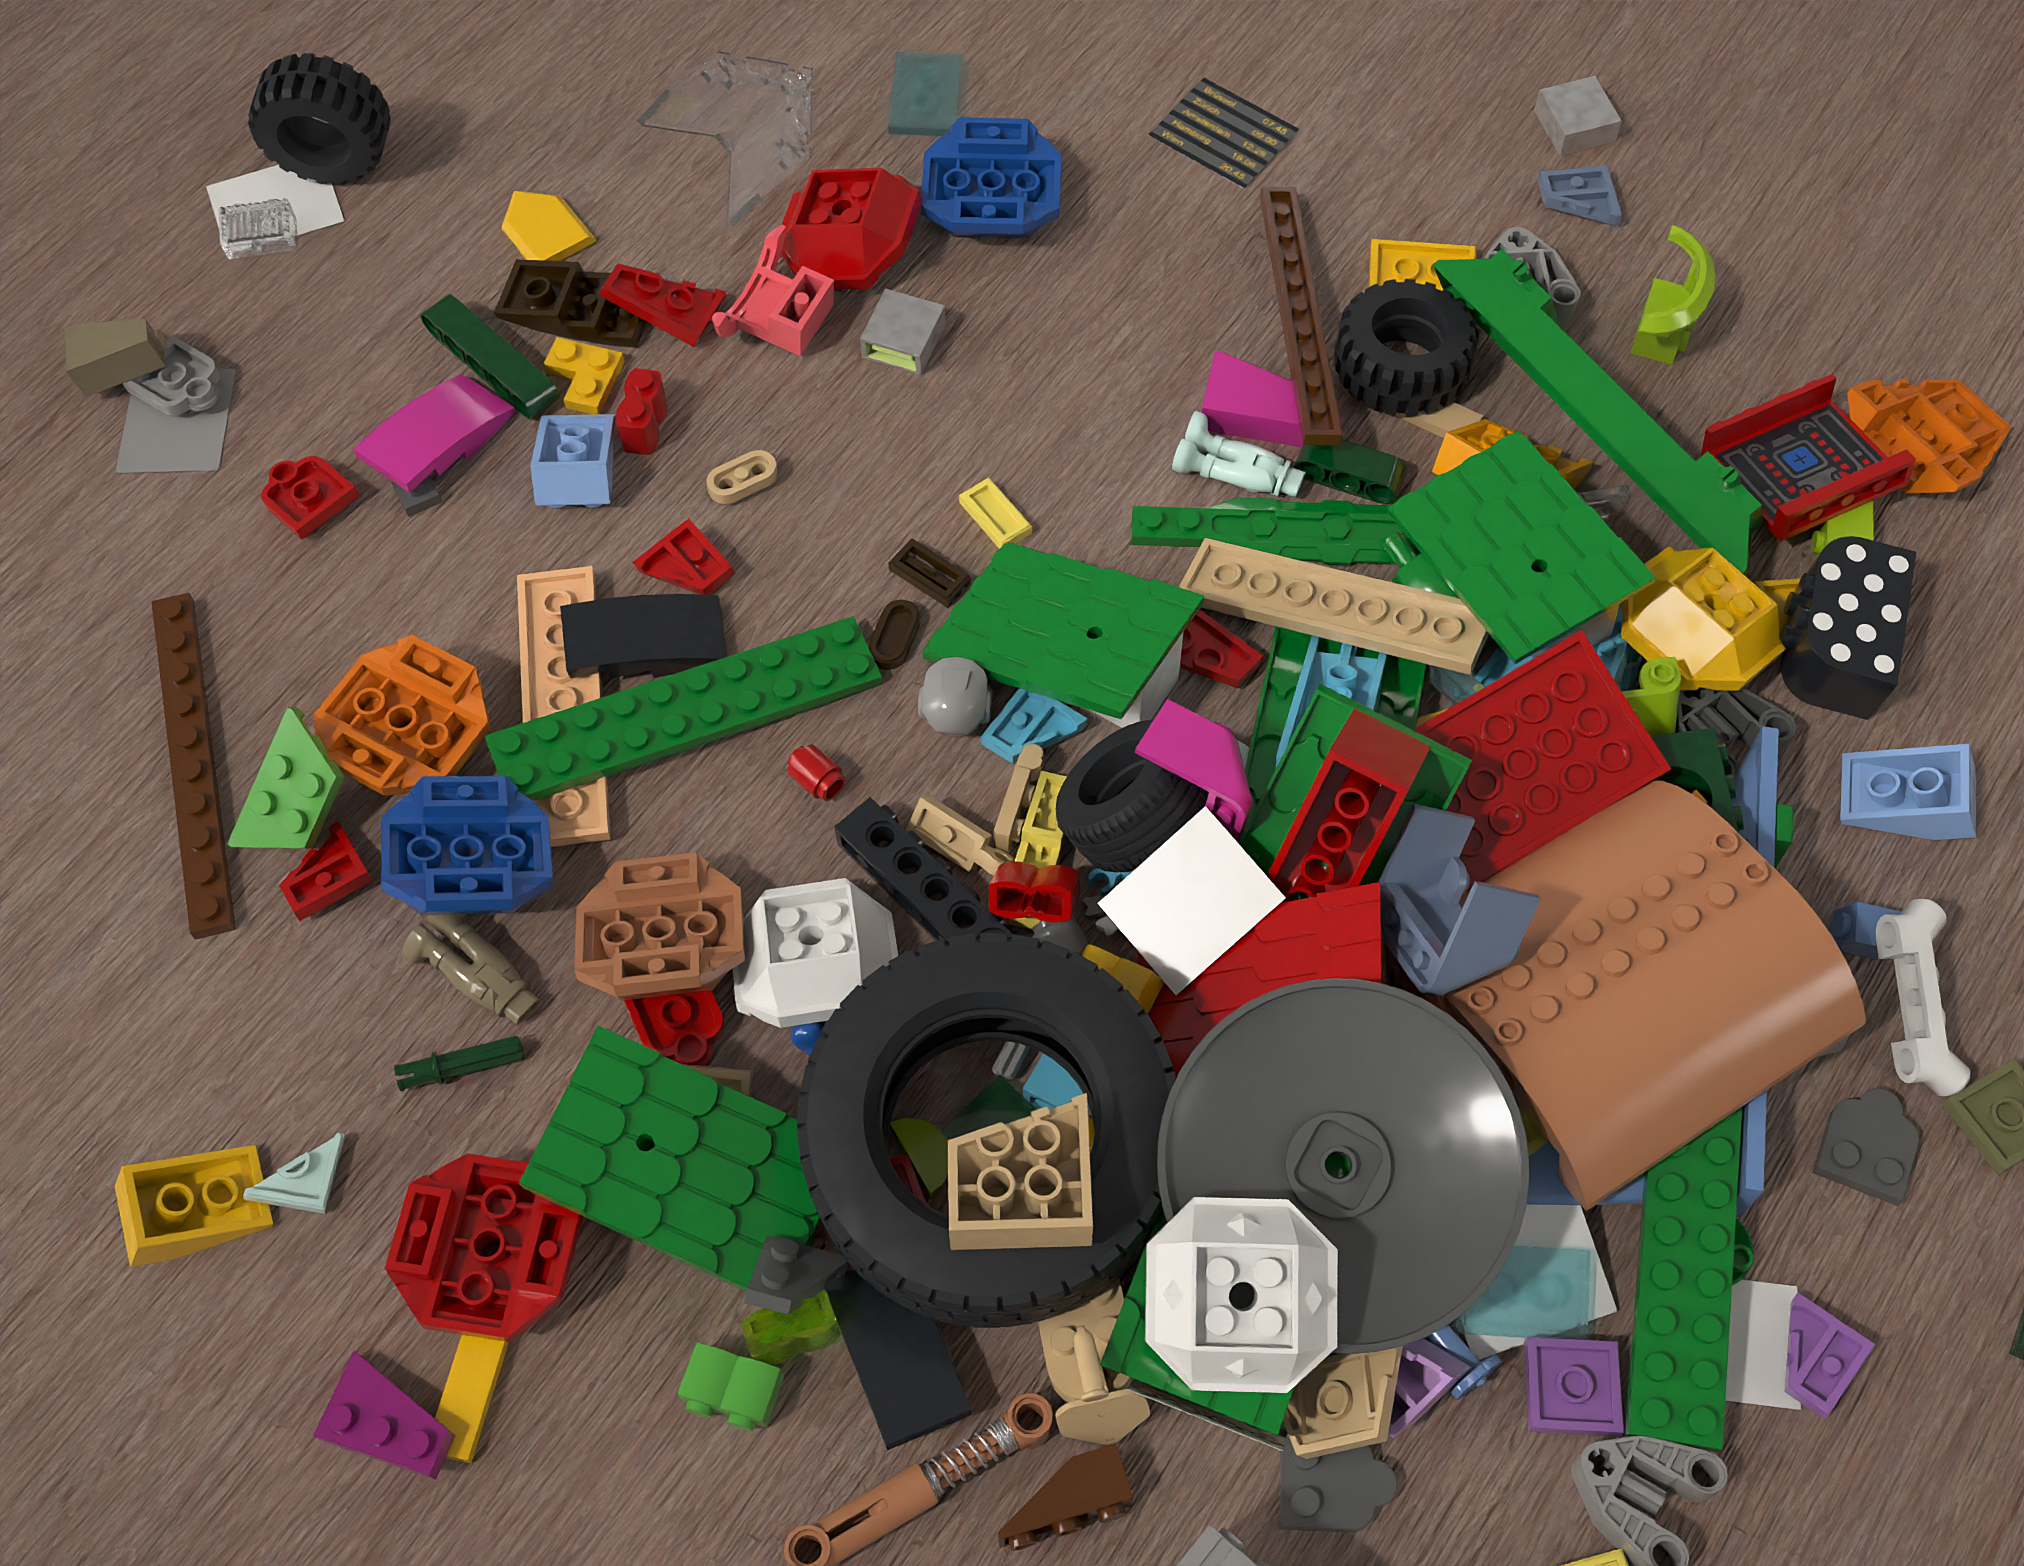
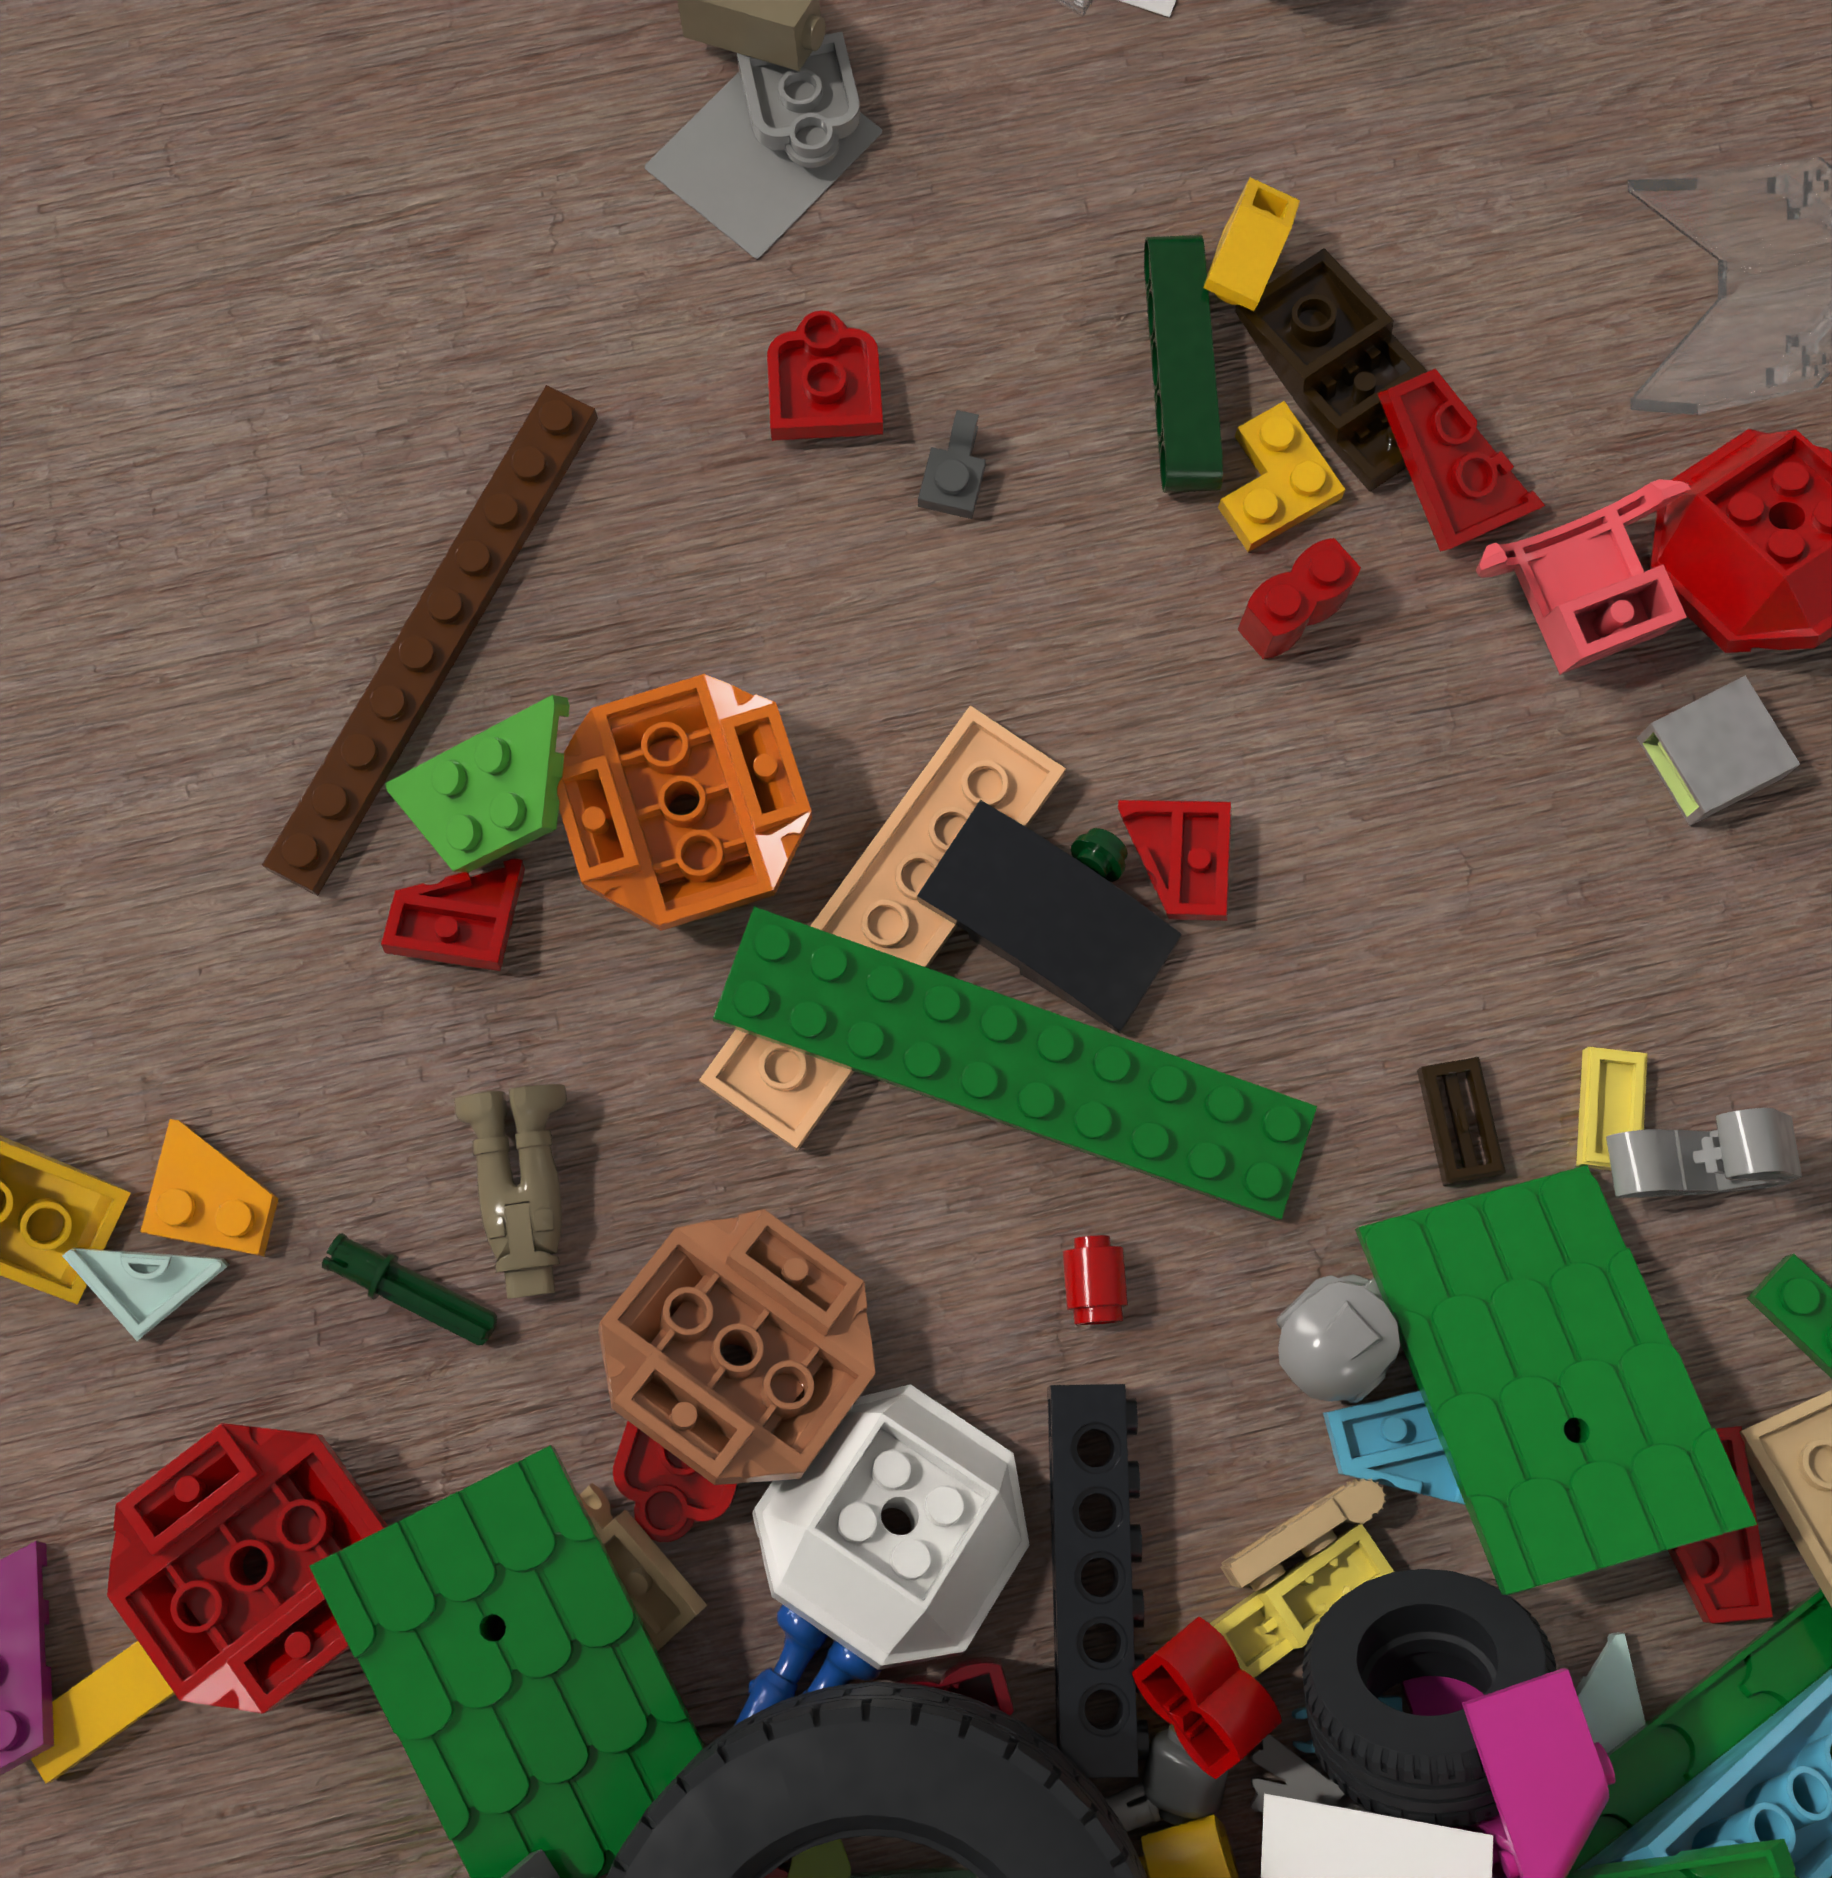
camera: 40 degrees right, 15 degrees up
dark pink slope [353,374,516,493] -> none
blue piece [381,776,553,915] -> none
yellow tile [502,190,596,261] -> none
light blue slope [530,414,615,508] -> none
tan plate [706,450,778,504] -> none
dark brown tile [869,600,920,670] -> none
tan plate [905,794,1014,876] -> none
none -> light orange wing [140,1119,279,1257]
none -> dark green plate [1070,828,1128,882]
none -> yellow slope [1203,177,1300,311]
none -> light grey connector [1606,1108,1802,1198]

